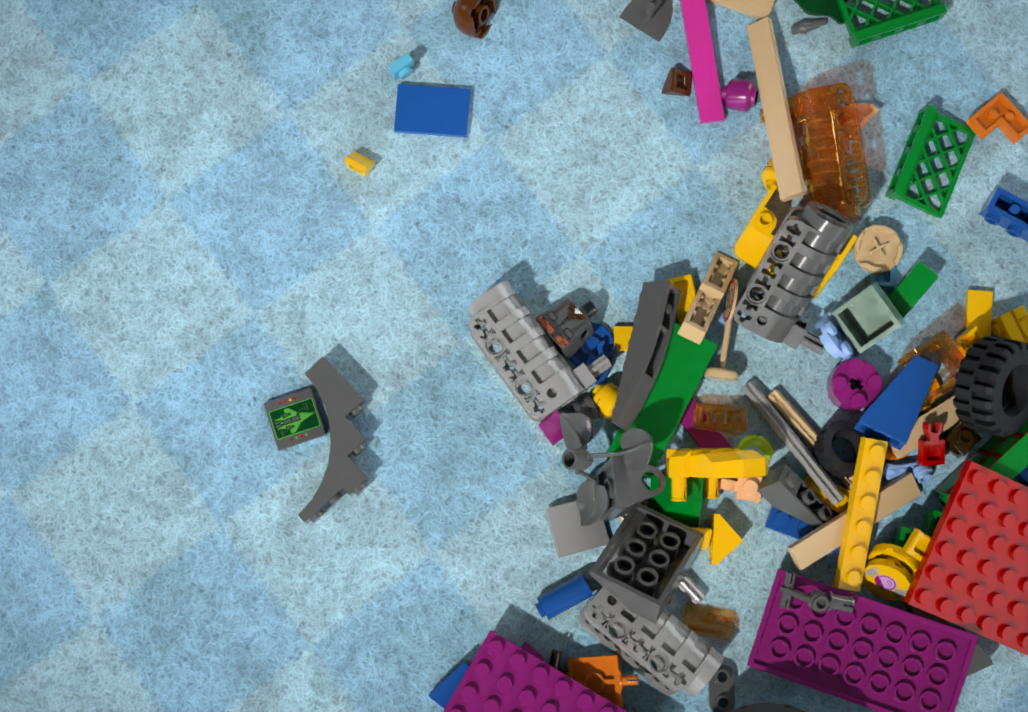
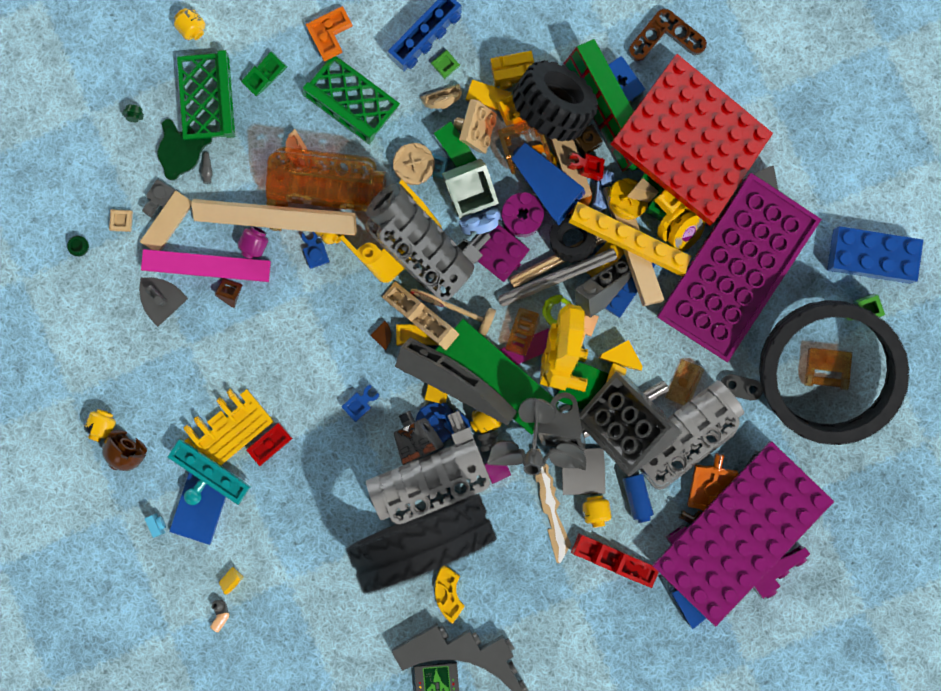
camera: 75 degrees left, 5 degrees up
dark grey pin [779,571,855,613] -> none
none -> teal plate [167,439,251,505]
none -> yellow hinge [183,389,274,466]
none -> arm [210,600,229,632]
none -> green slope [241,52,288,96]
none -> red plate [246,423,293,466]
none -> blue plate [301,232,330,269]
none -> blue plate [341,385,380,422]
none -> black tyre [346,494,497,594]
none -> reddish brown tile [370,321,391,350]
none -> tan plate [420,84,462,109]
none -> bright green tile [431,49,460,79]
none -> yellow tile [435,566,465,624]
none -> tan plate [453,99,497,154]
none -> magenta plate [478,225,530,282]
none -> sword [535,448,571,563]
none -> red slope [571,533,659,588]
none -> yellow head [582,496,612,528]
none -> yellow tile [607,178,648,220]
none -> tan slope [627,178,659,203]

